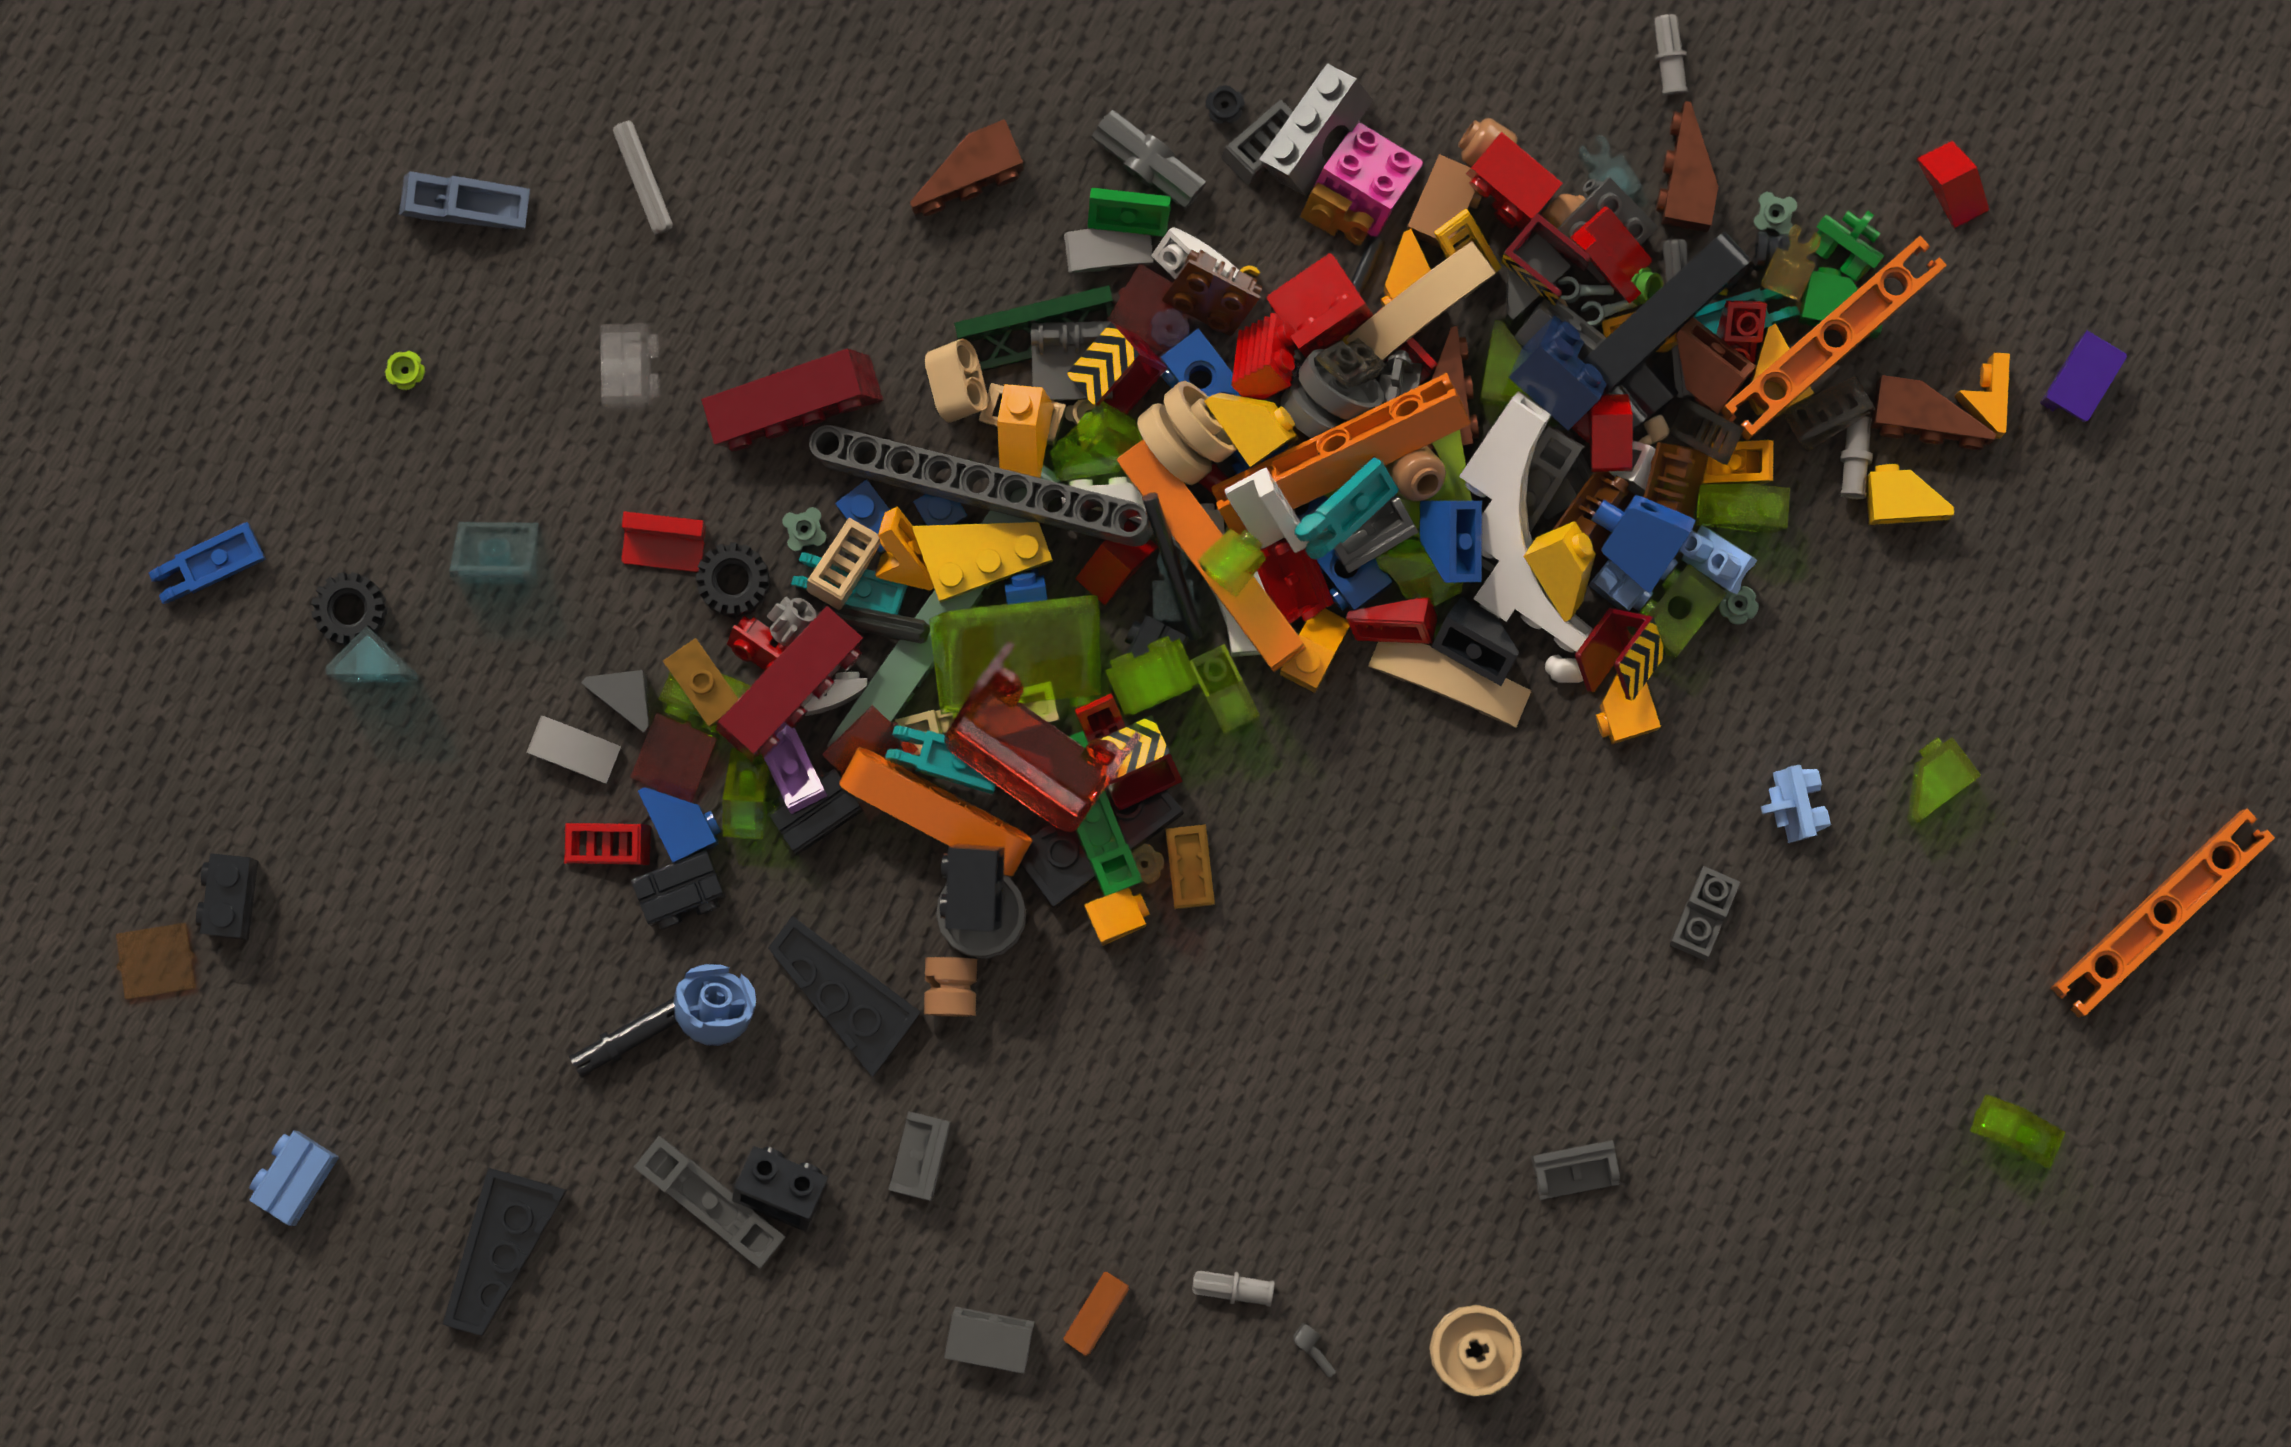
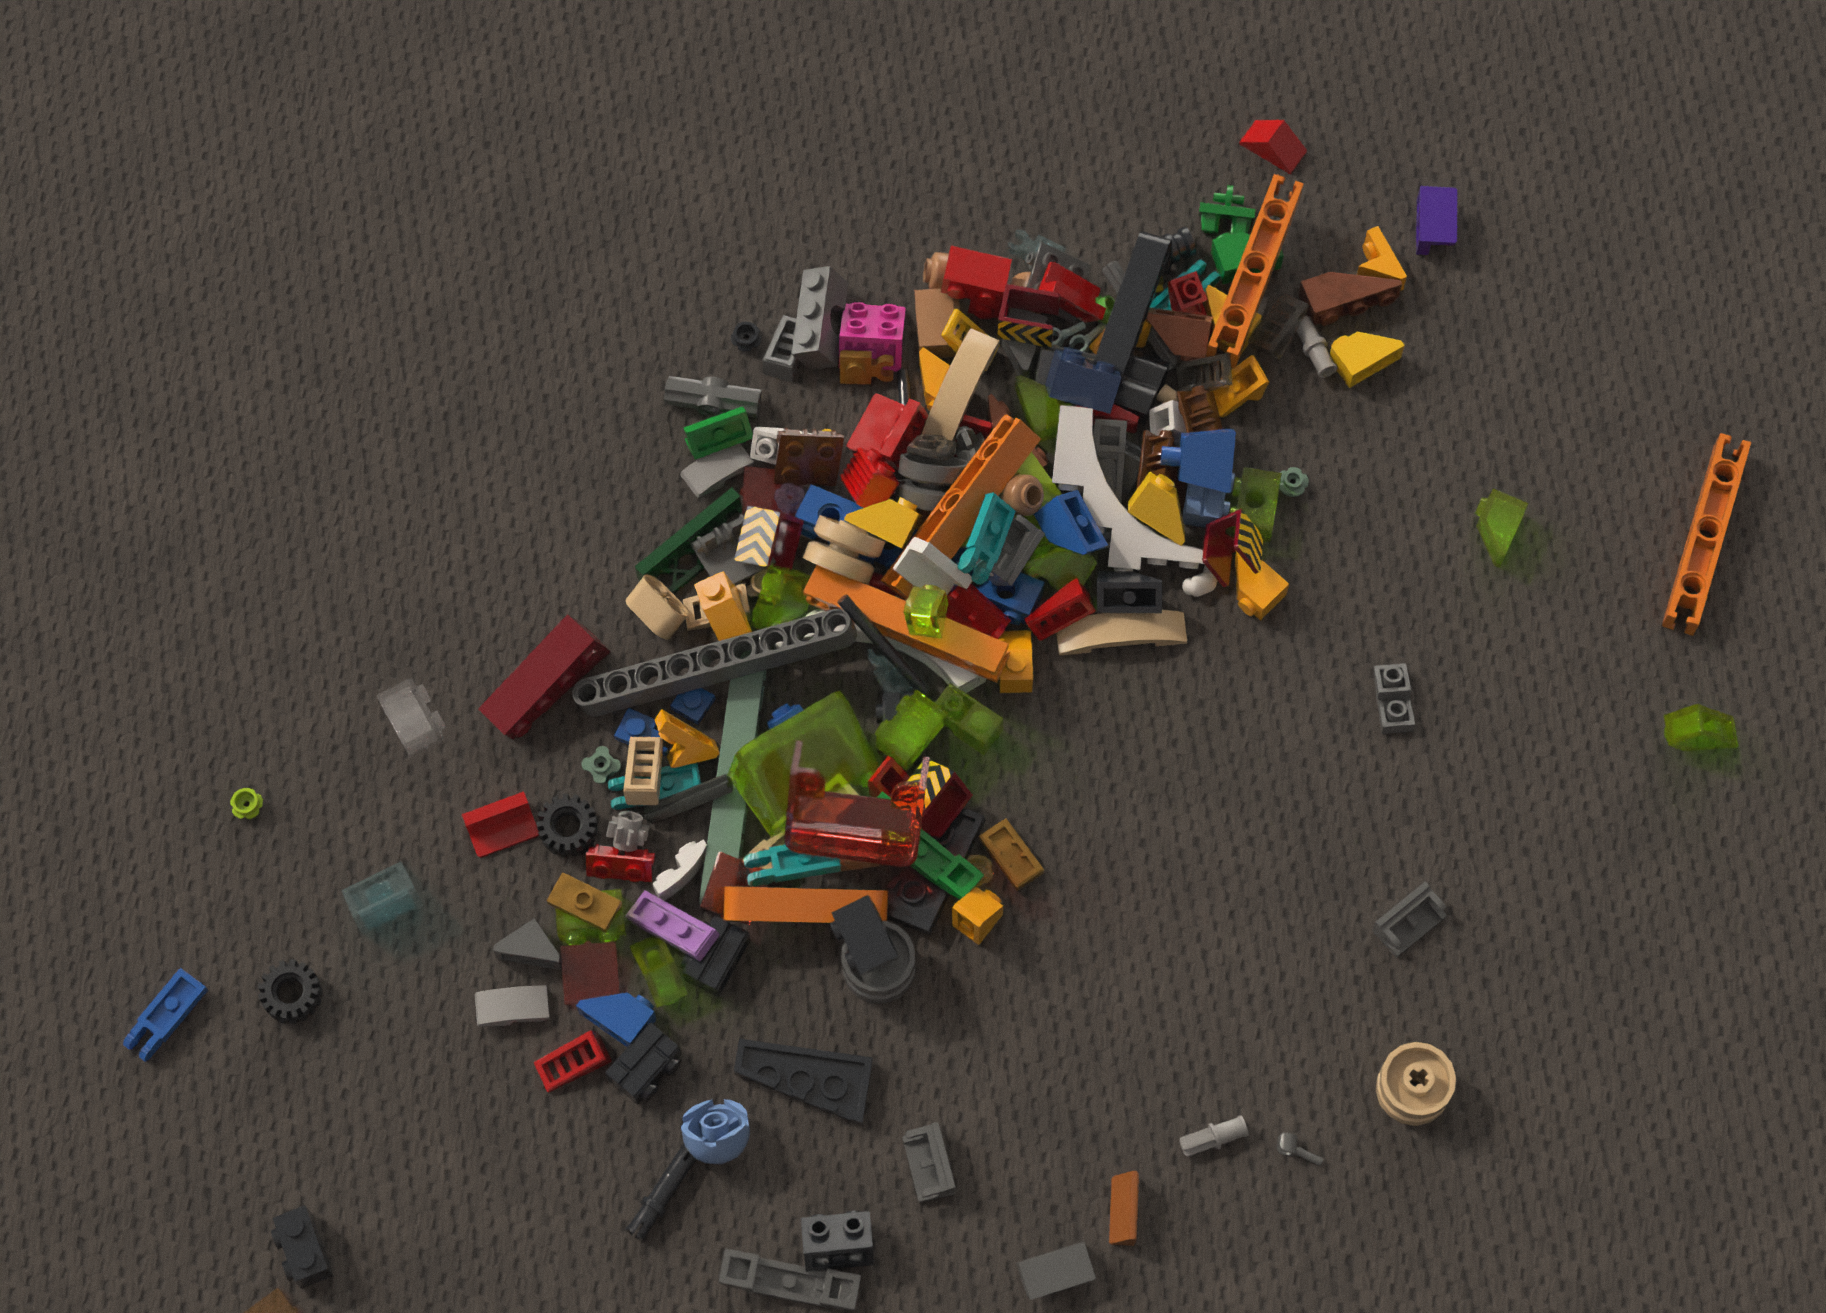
camera: 30 degrees left, 15 degrees down
clear light blue slope [326,626,418,683] -> none
sand blue slope [399,172,530,229] -> none
light grey axle [613,121,673,234] -> none
dark red brick [716,606,863,762] -> none
copper slope [910,119,1024,216] -> none
yellow wing [912,522,1053,603] -> none
medium nougat wheel [924,957,977,1017] -> none
red slope [1075,520,1158,606] -> none
red slope [1588,394,1633,472] -> none
light grey axle [1654,14,1688,95] -> none
copper slope [1656,101,1718,232] -> none
light blue hips [1680,525,1757,594] -> none
clear neon green slope [1696,484,1790,533] -> none
sand green plate [1754,192,1797,234] -> none
clear yellow plate [1761,224,1821,301] -> none
light blue hips [1761,765,1831,843] -> none

